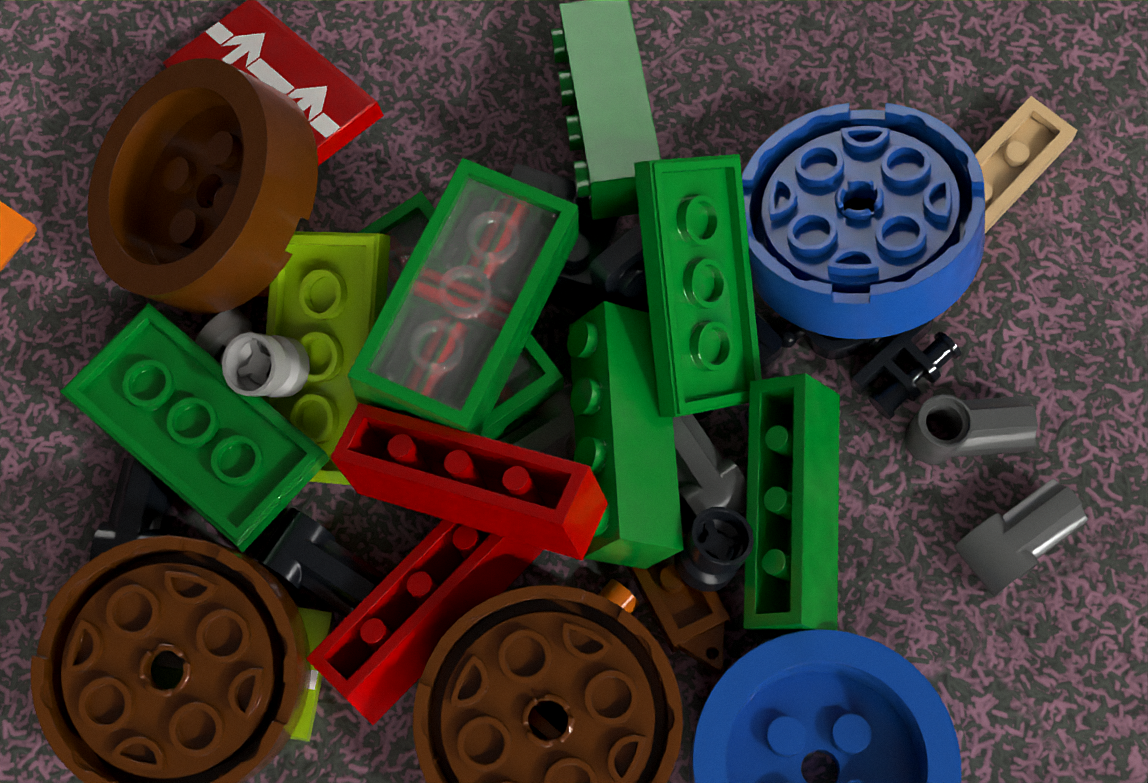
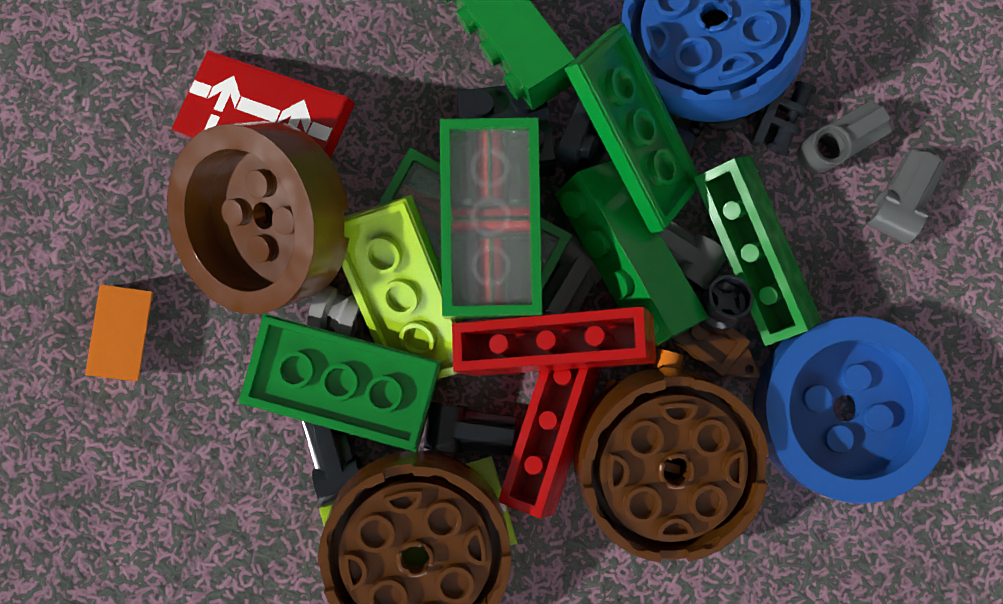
camera: 25 degrees left, 15 degrees up
light grey wheel [222,332,310,398] -> none

